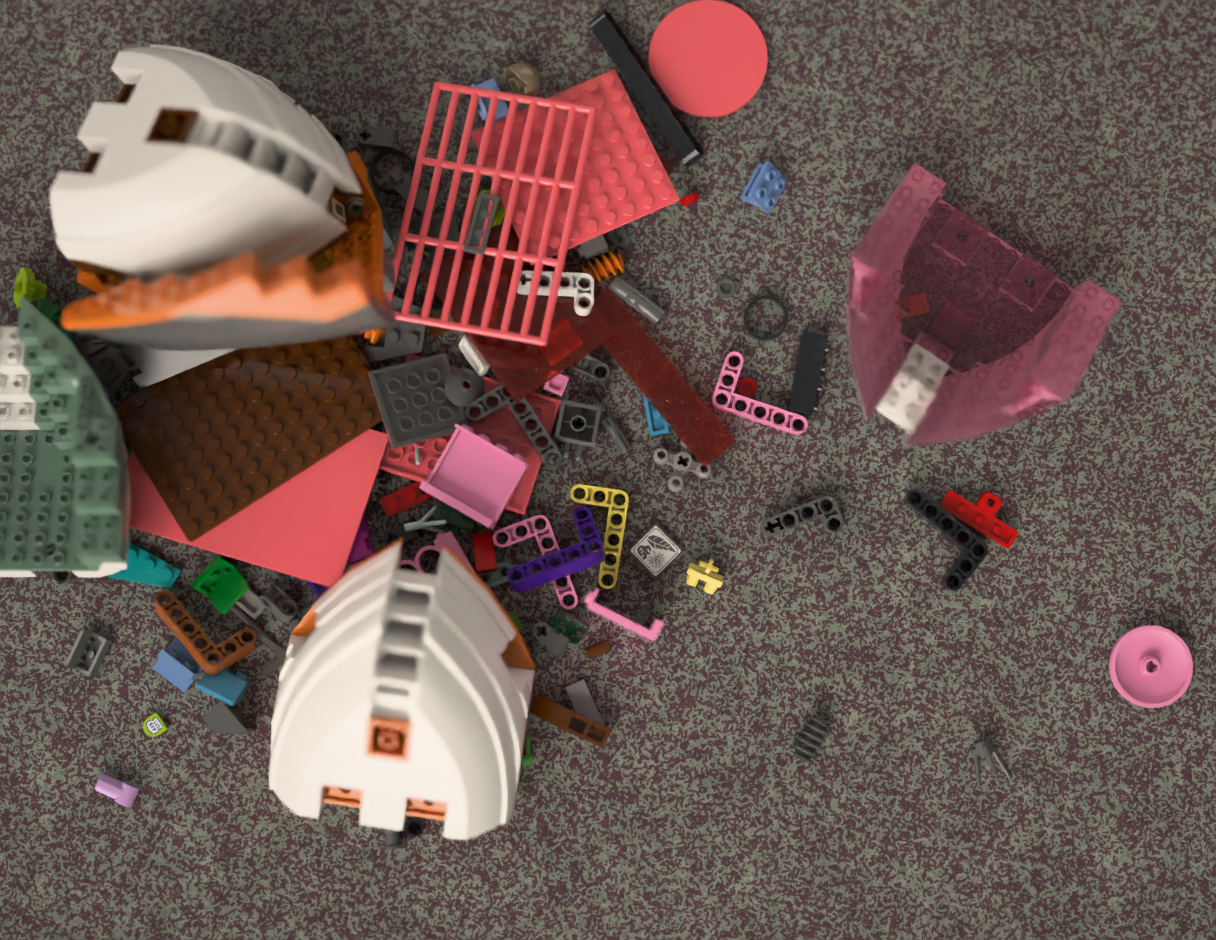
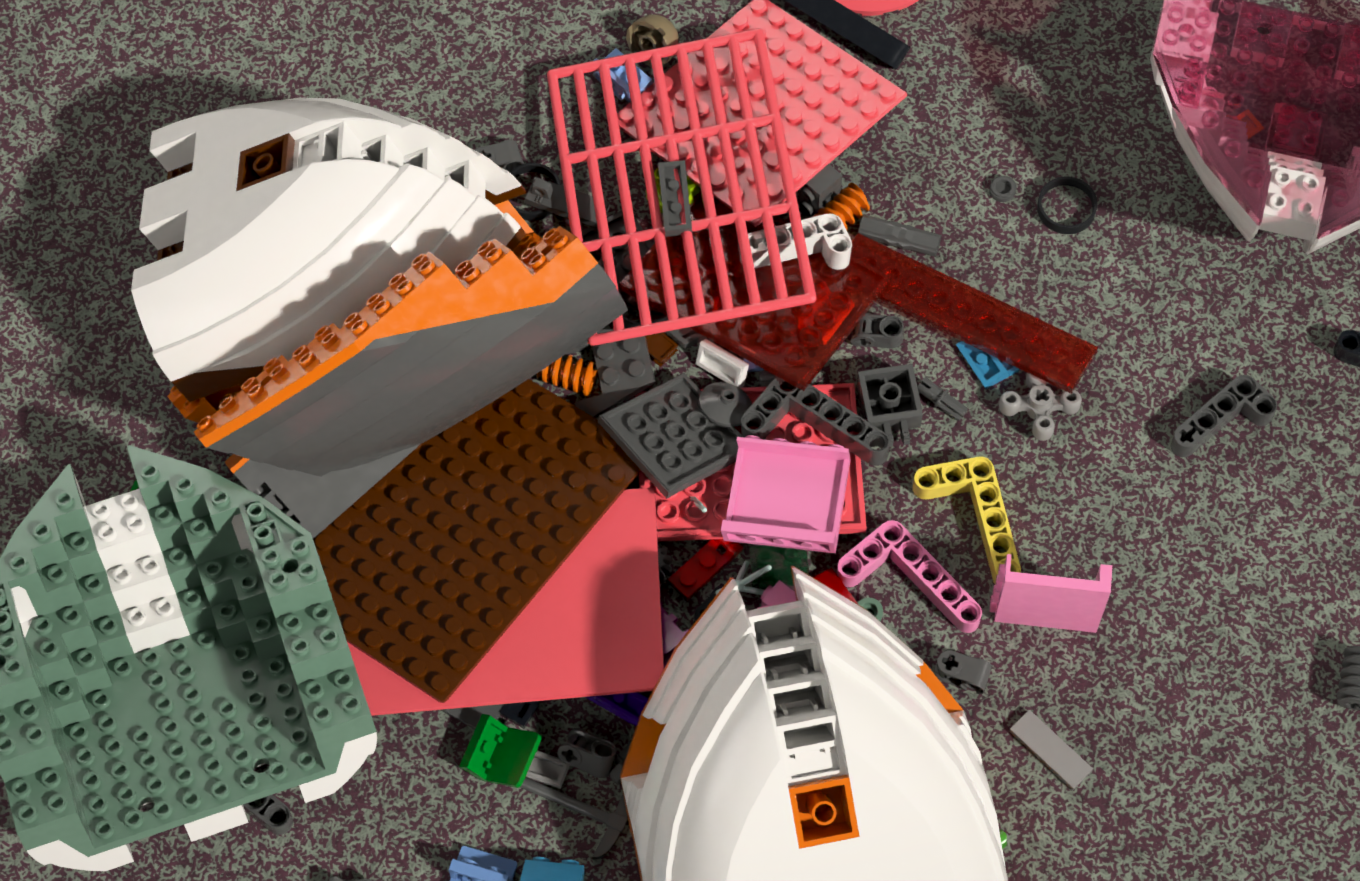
camera: 20 degrees left, 20 degrees down
lime plant [13,267,47,308] -> none
teal wing [108,542,182,589] -> none
dark orange beam [155,590,257,675] -> none
dark purple beam [507,506,606,593] -> none
reddish brown slope [530,694,612,748] -> none
bright pink plate [543,370,570,397] -> none
clear green hips [547,609,589,645] -> none
reddish brown pin [585,639,612,660] -> none
tile [627,522,684,579] -> none
red tile [679,192,700,207] -> none
light yellow hips [686,558,724,594] -> none
bright pink beam [712,352,808,435] -> none
red tile [736,377,757,398] -> none
medium blue bracket [740,161,787,214] -> none
black brick [787,331,830,416] -> none

